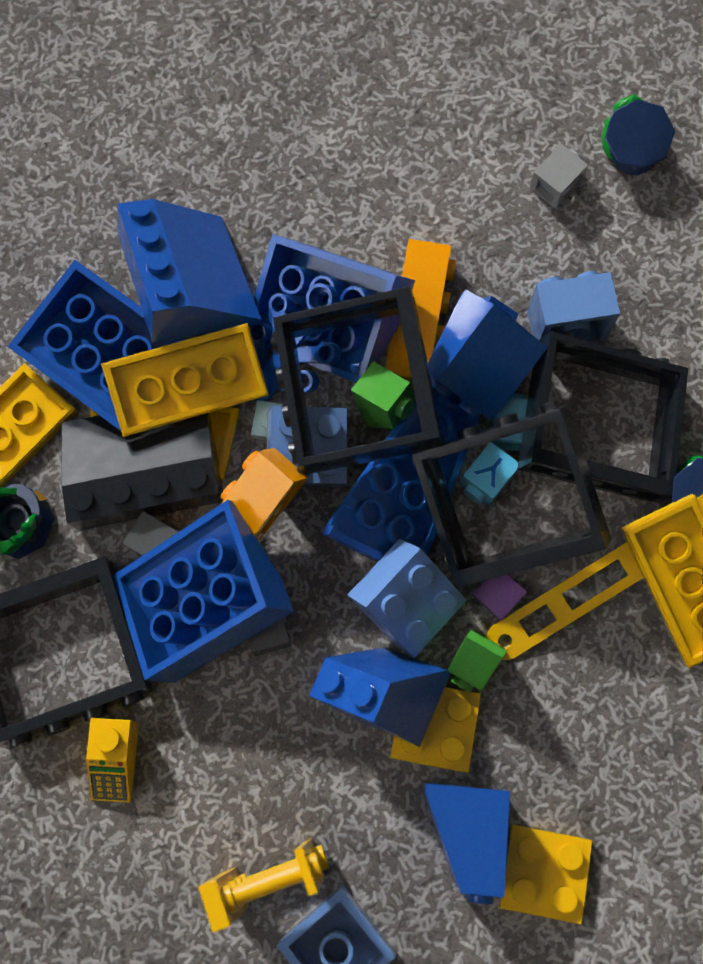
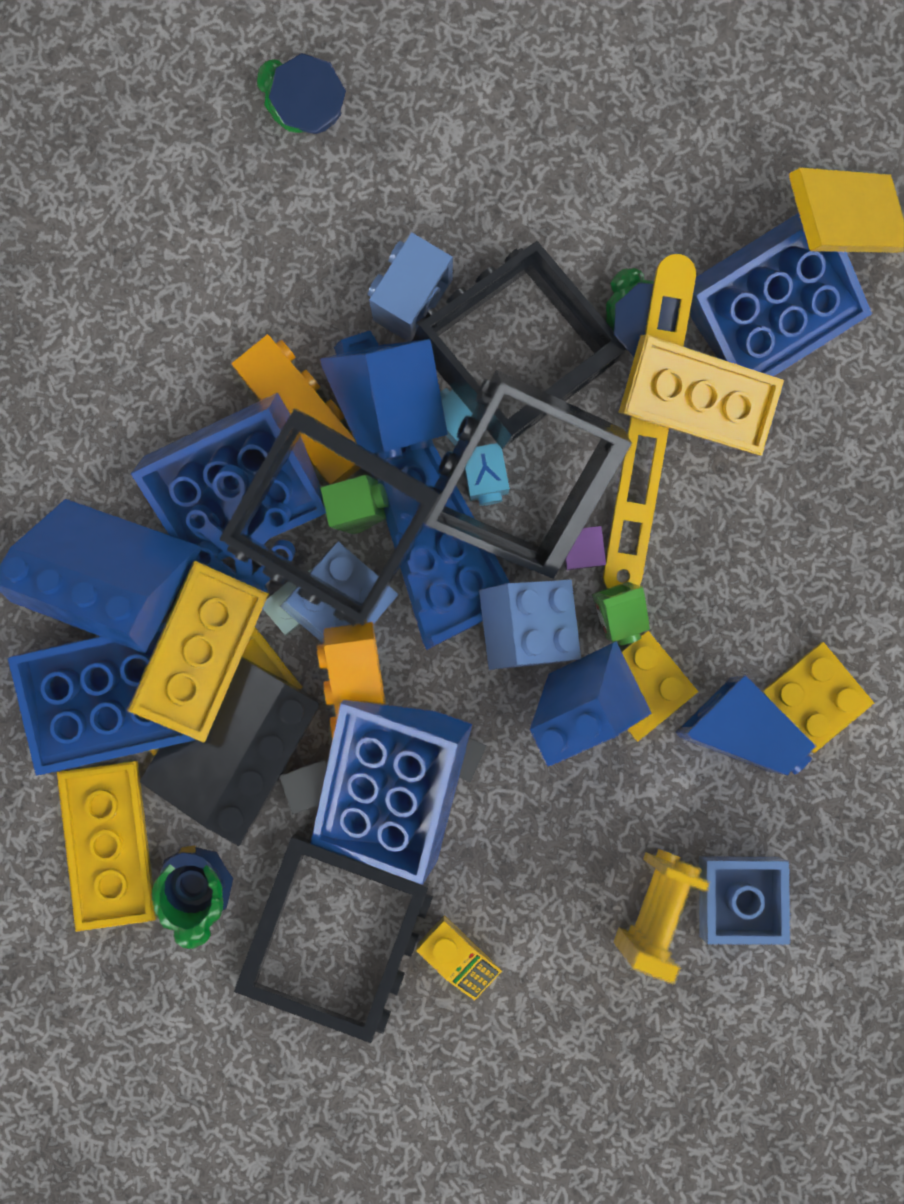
camera: 55 degrees left, 10 degrees up
light grey brick [530,144,588,209] -> none

